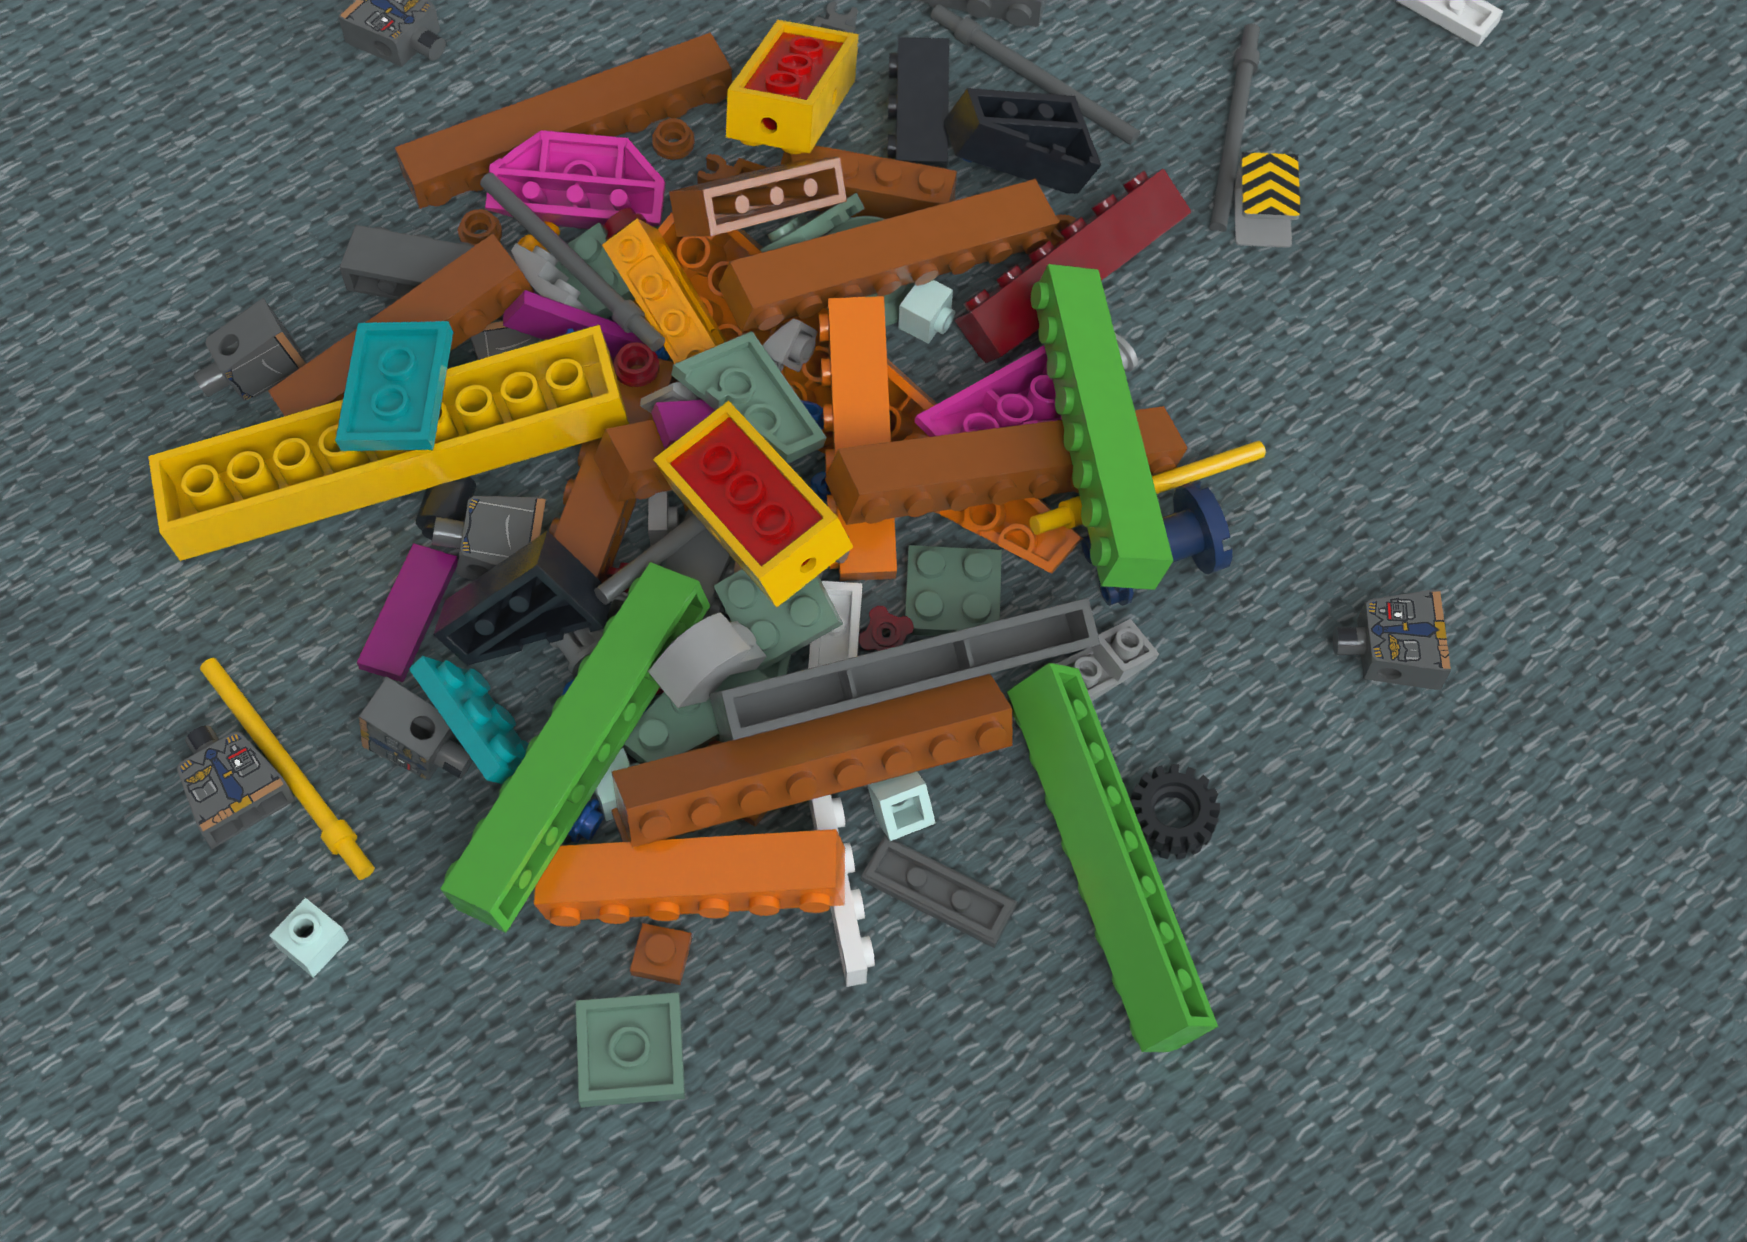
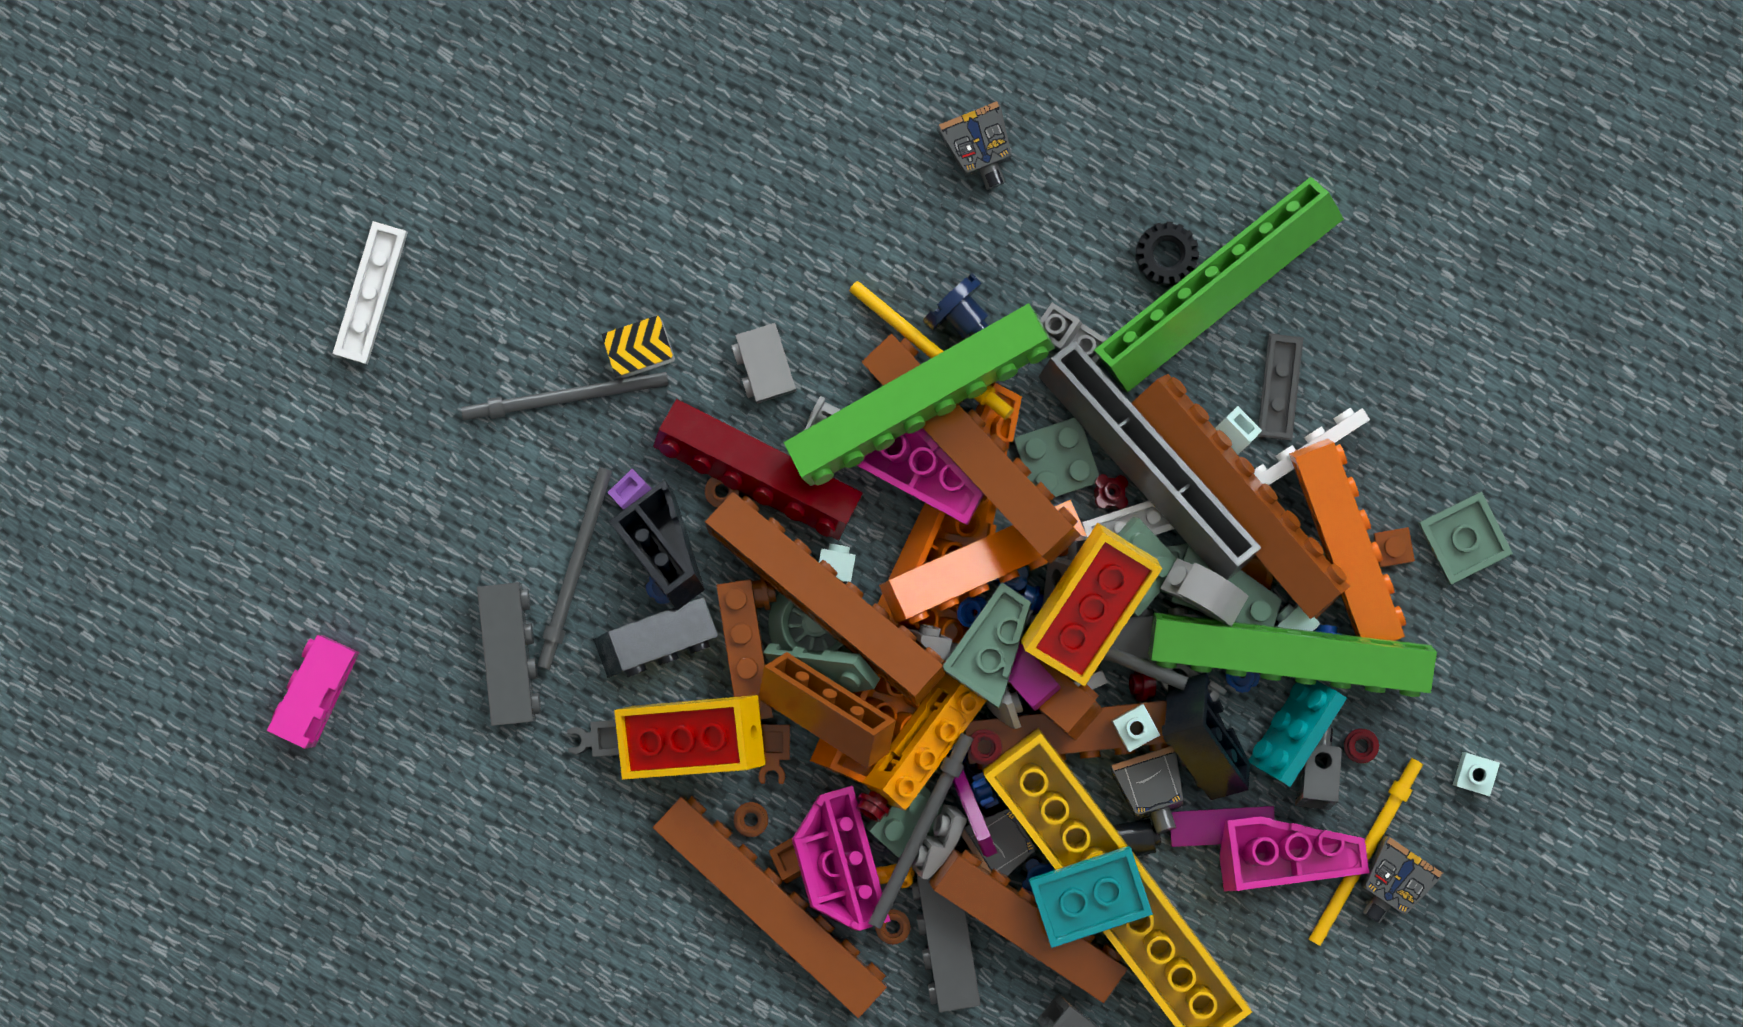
camera: 105 degrees left, 25 degrees up
none -> medium lavender plate [607,469,652,510]
none -> light grey brick [731,323,797,404]
none -> light aqua plate [1111,704,1160,752]
none -> dark pink wedge [1219,816,1369,891]
none -> dark red plate [1344,728,1379,763]

